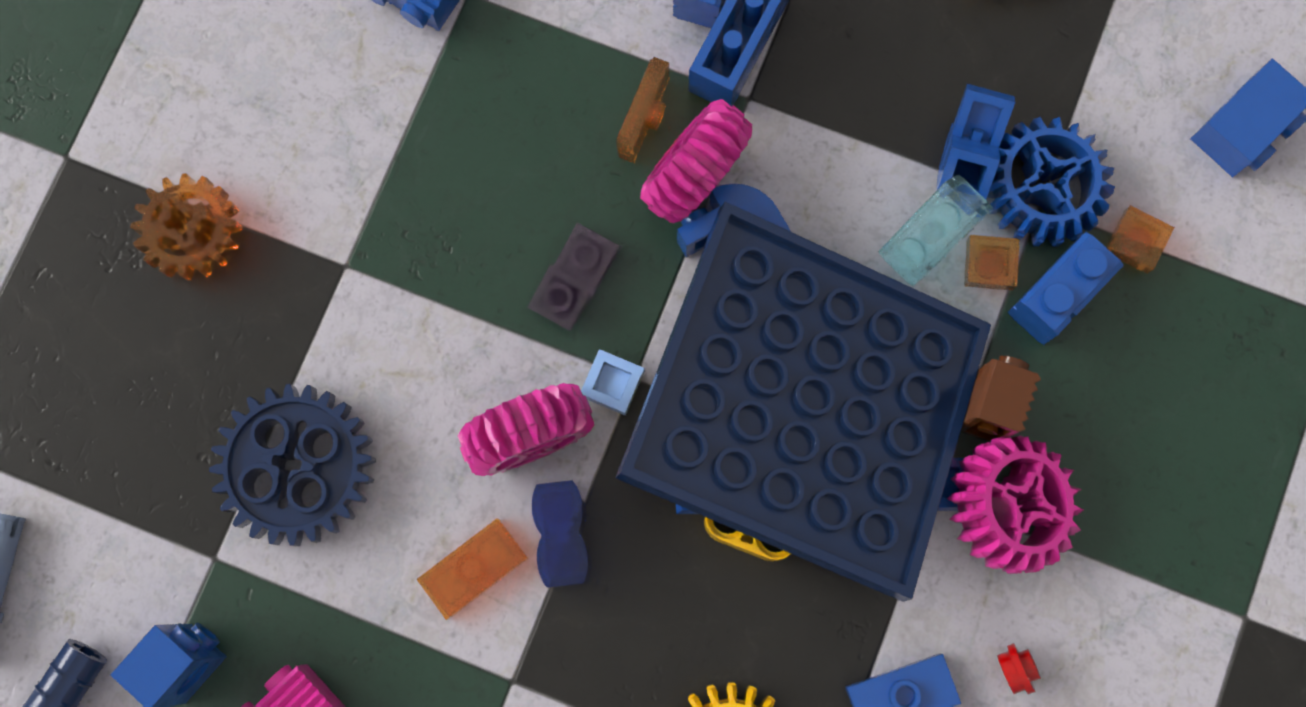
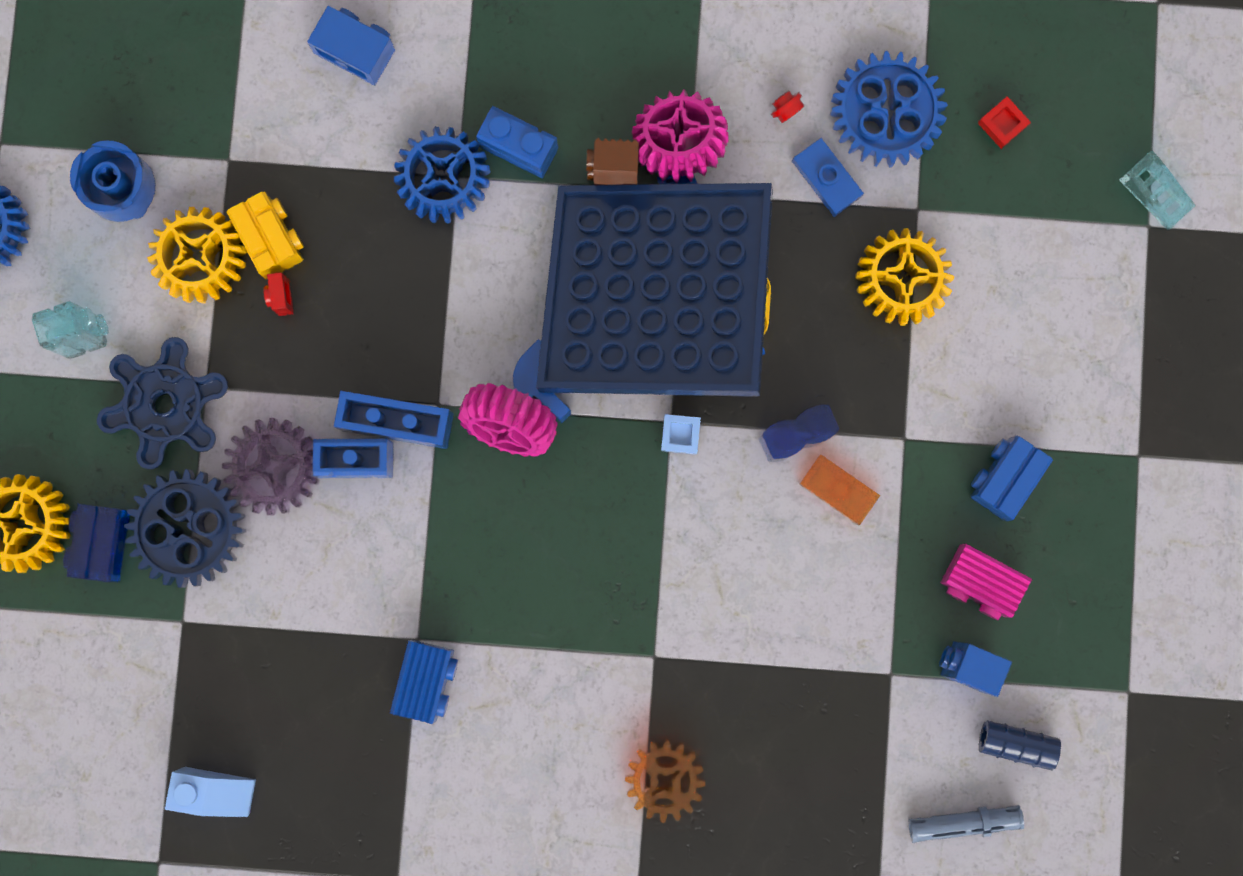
camera: 110 degrees left, 5 degrees up
dark blue gear [209,384,376,547] -> none
dark pink gear [457,383,595,476] -> none
clear purple slope [528,223,622,331] -> none
clear orange plate [616,57,670,163] -> none
clear light blue brick [878,174,994,286] -> none
blue brick [937,84,1015,205] -> none
clear orange plate [964,235,1019,290] -> none
clear orange plate [1106,205,1175,274] -> none

